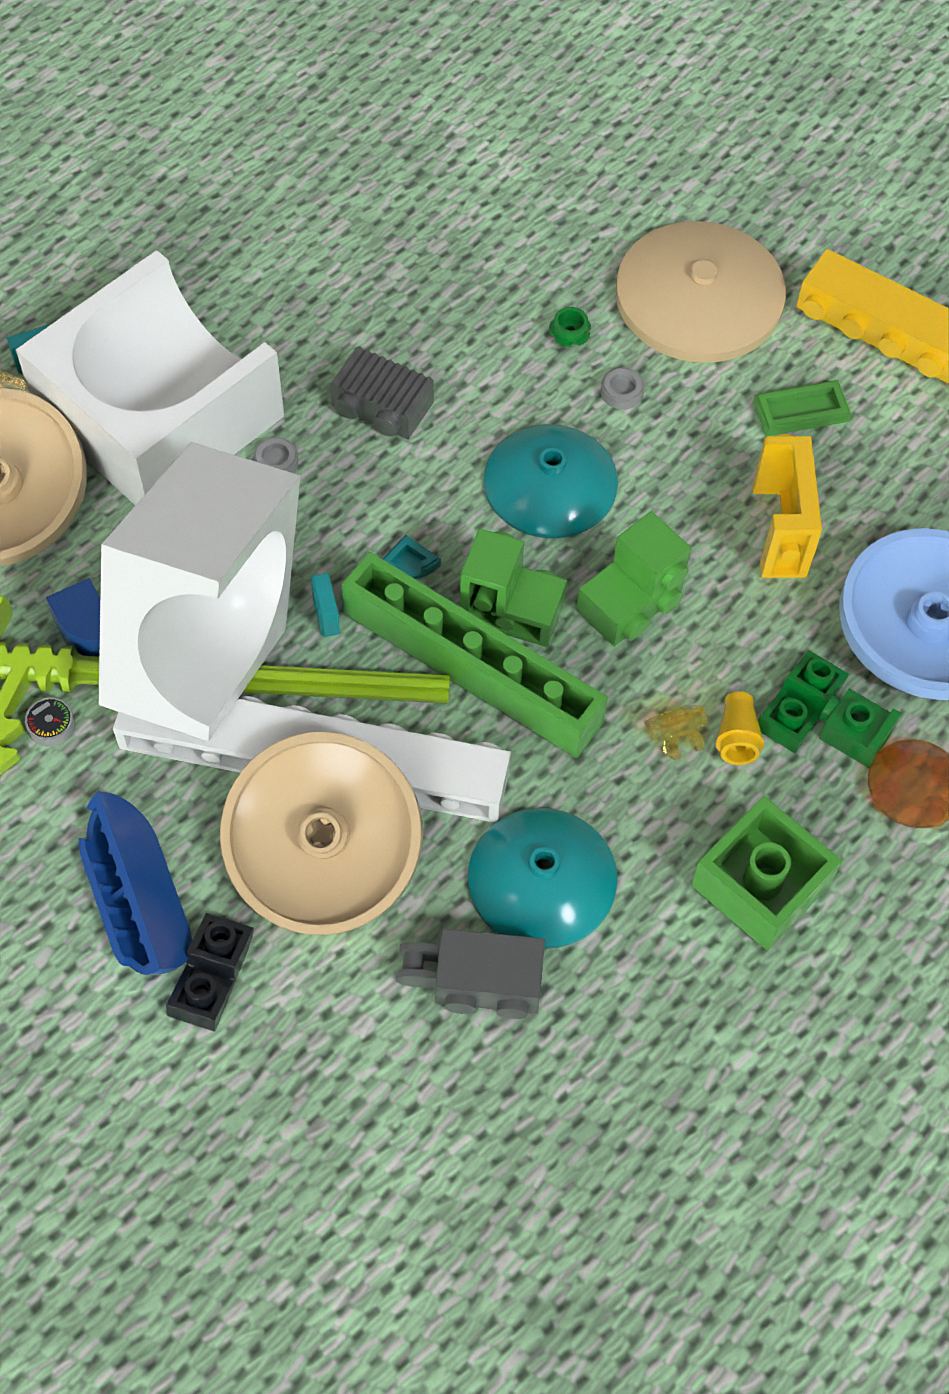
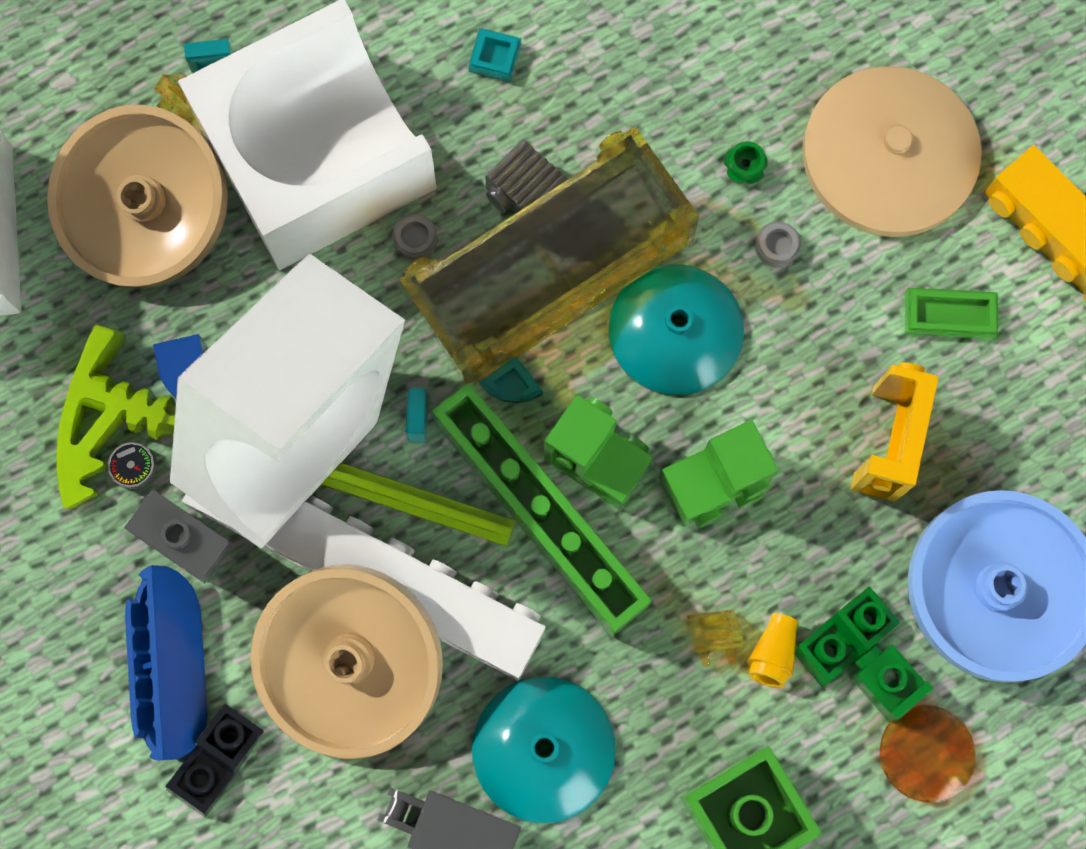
camera: 15 degrees right, 15 degrees up
none -> dark grey brick [124,489,233,583]
none -> clear smoke windscreen [399,126,699,387]
none -> teal tile [468,28,522,82]

